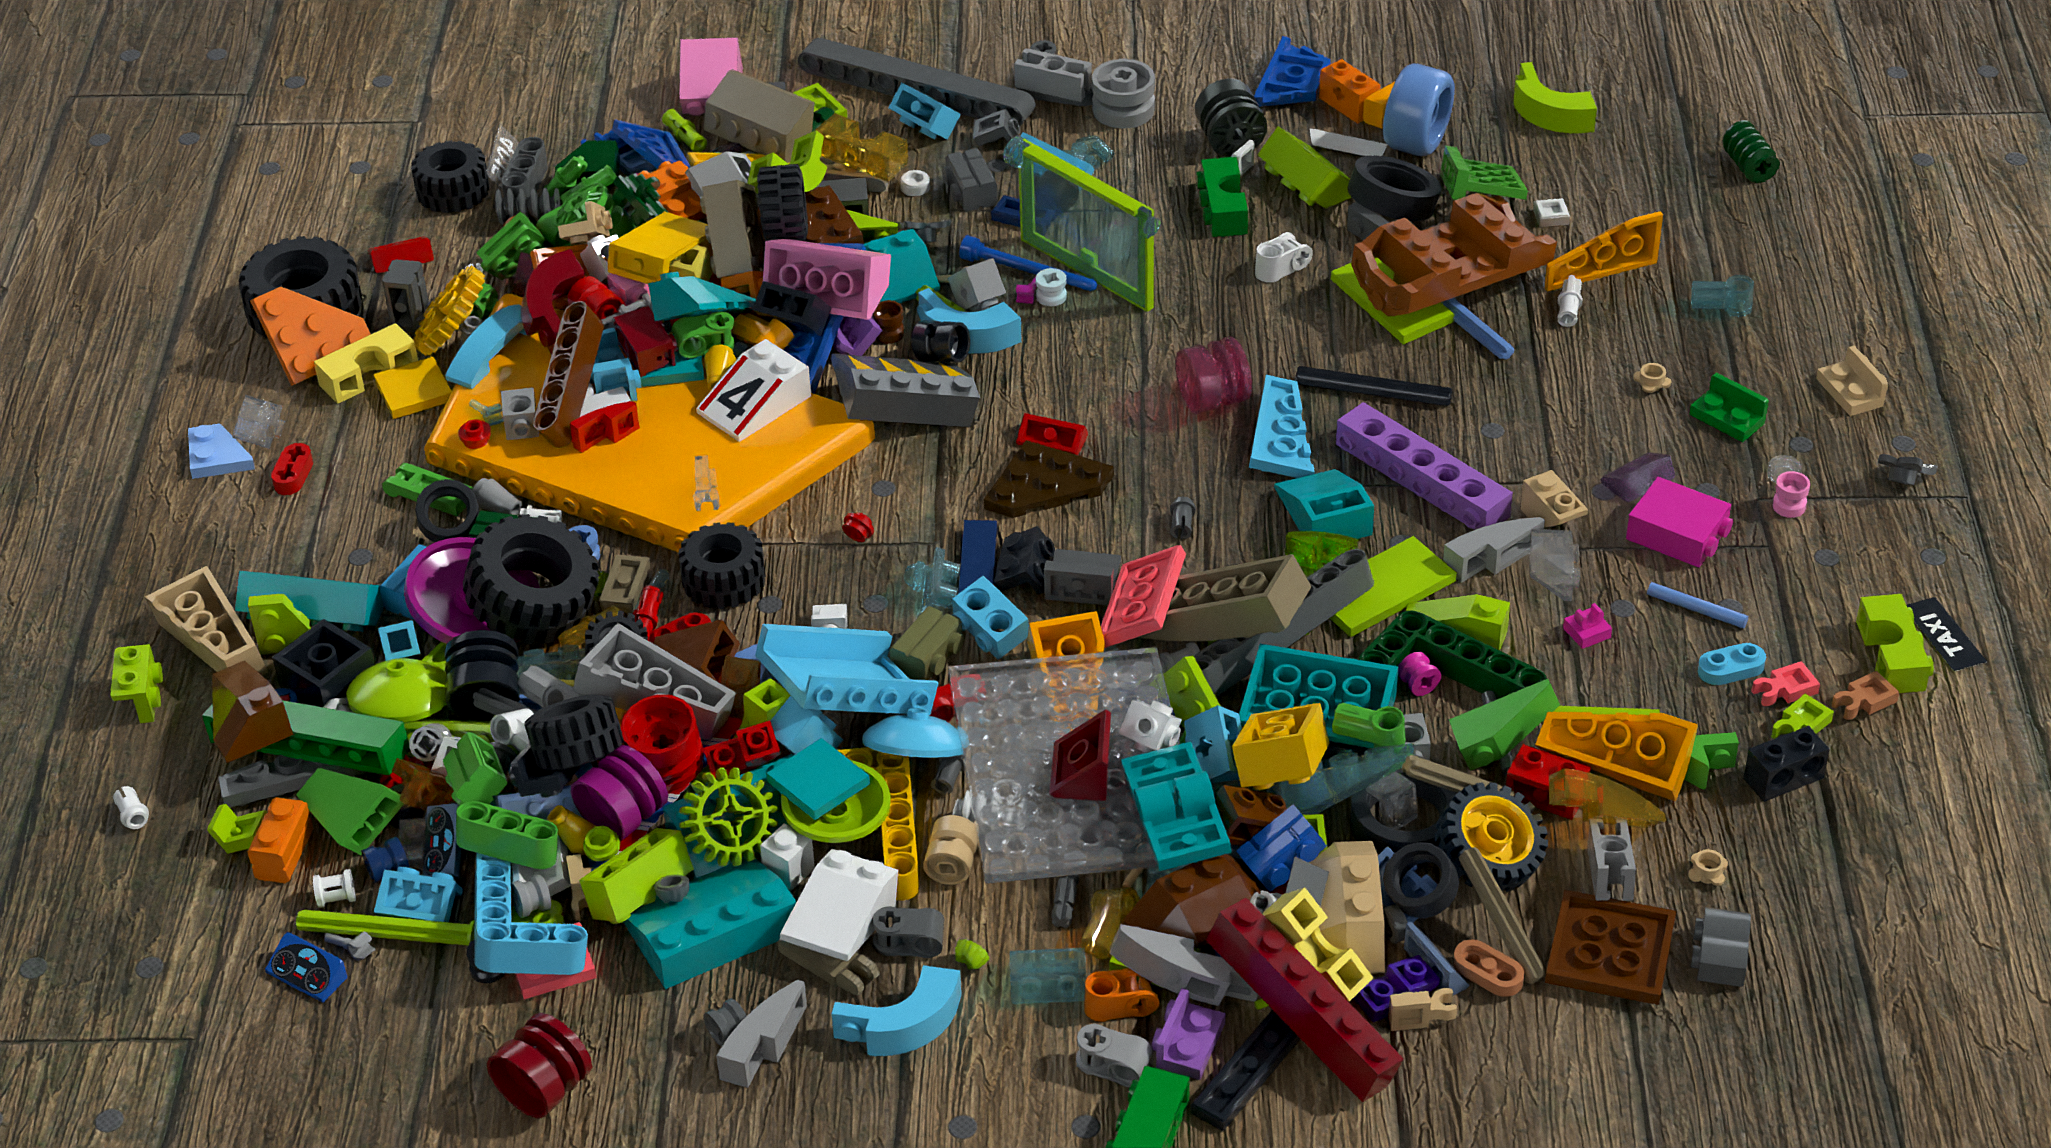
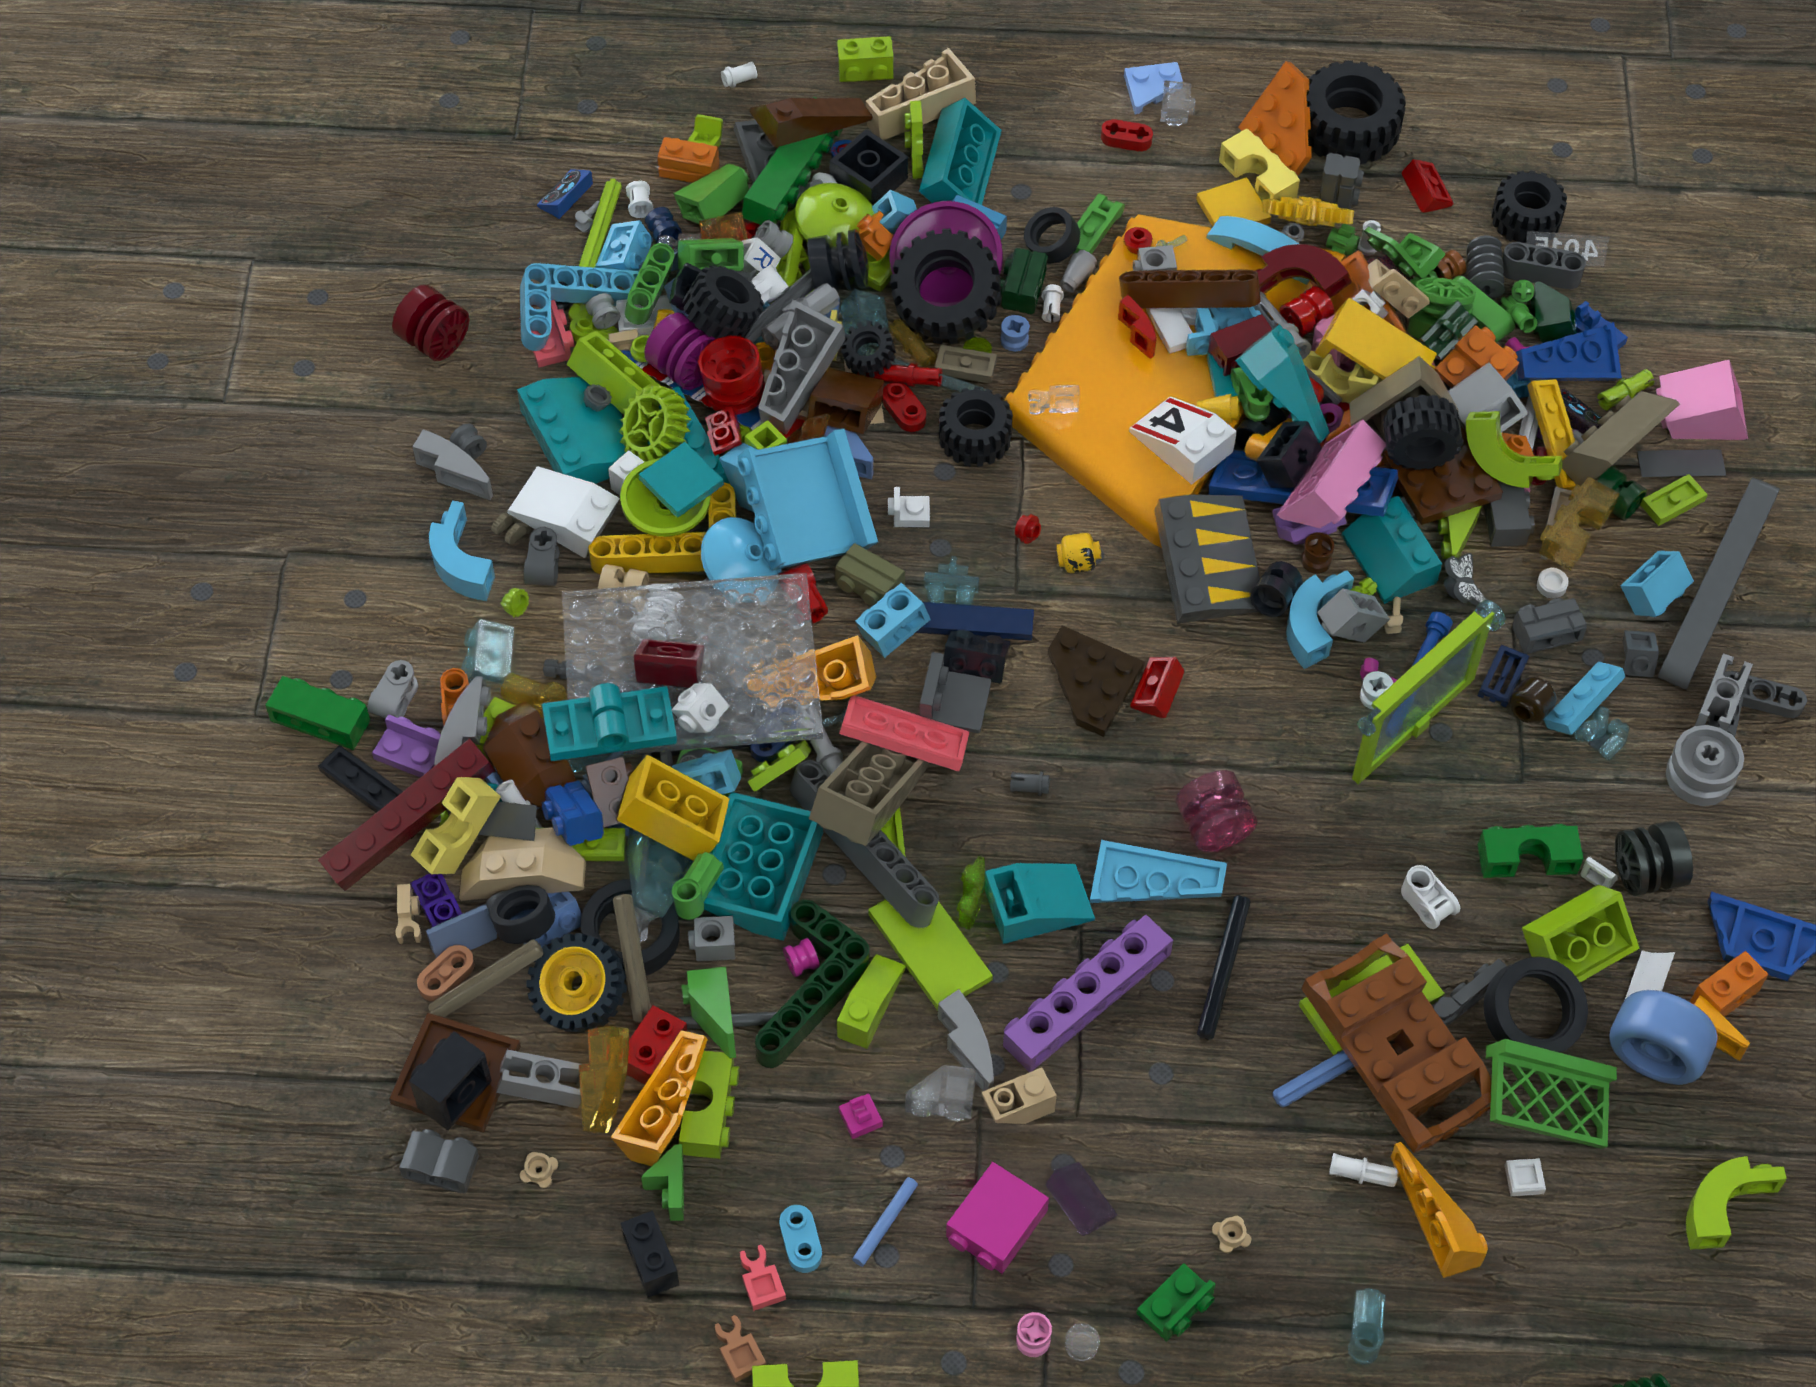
camera: 90 degrees right, 15 degrees up
lime plate [1771,694,1834,739] -> none
none -> black brick [409,1031,492,1130]
none -> orange bracket [857,211,893,261]
none -> yellow head [1057,533,1102,573]

